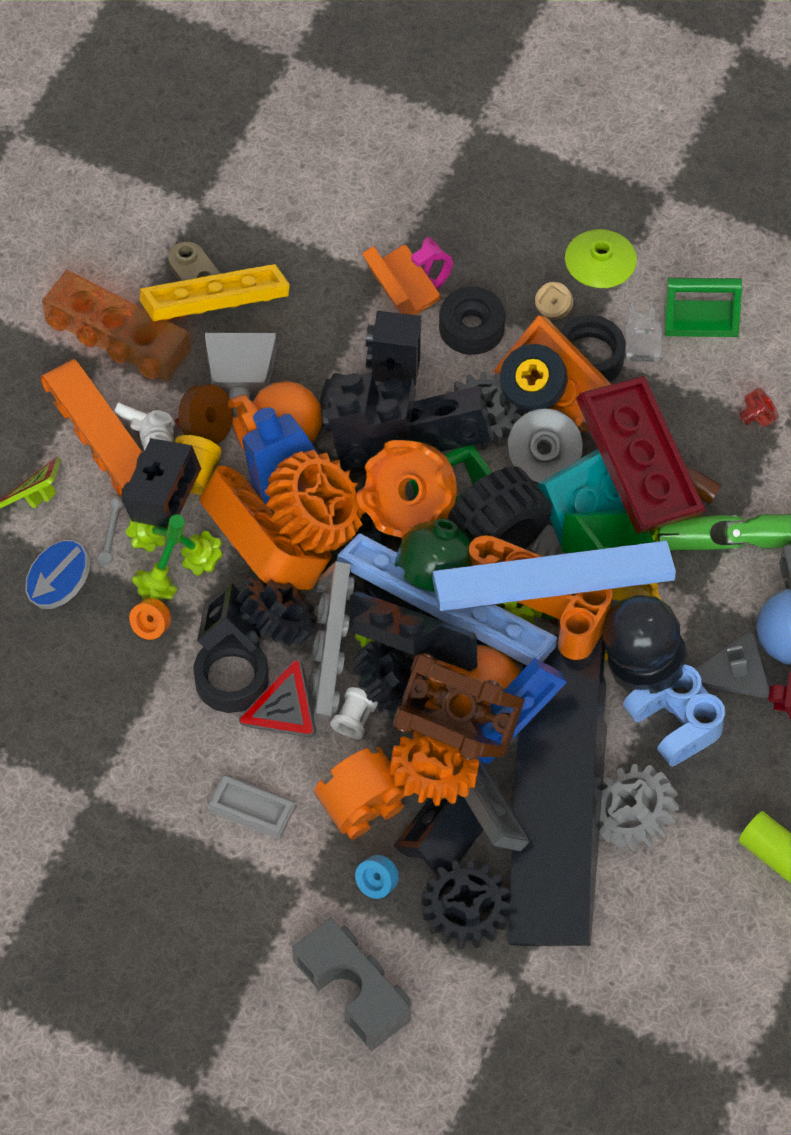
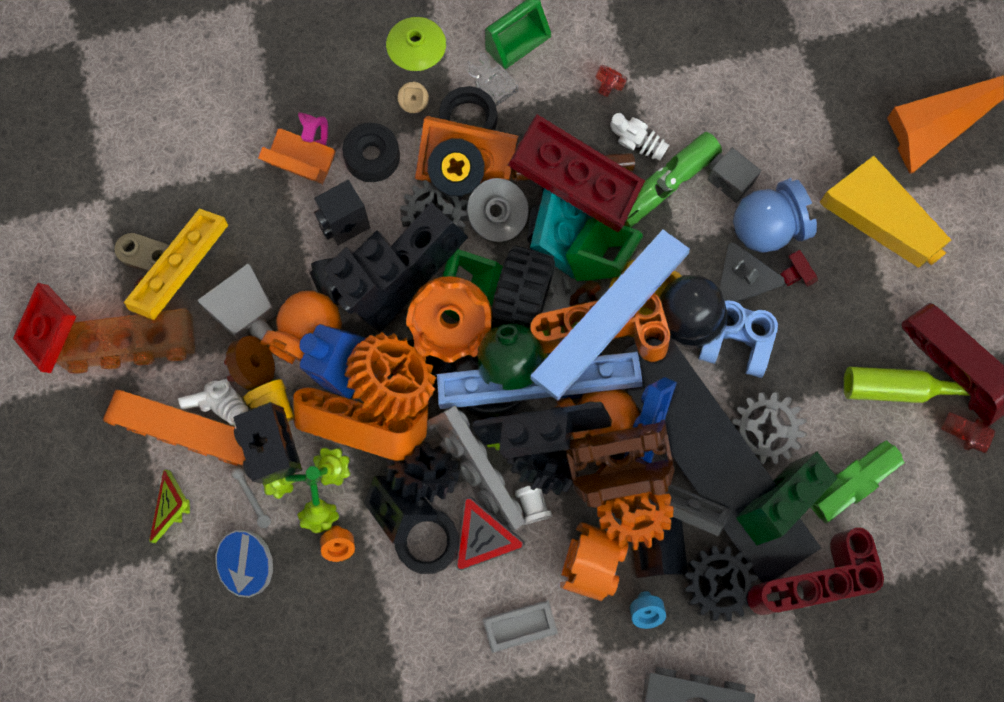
camera: 40 degrees left, 15 degrees up
none -> red tile [13,283,77,373]
none -> white piece [610,113,669,161]
none -> dark green arch [736,451,838,546]
none -> dark red beam [747,528,884,615]
none -> bright green piece [811,440,905,523]

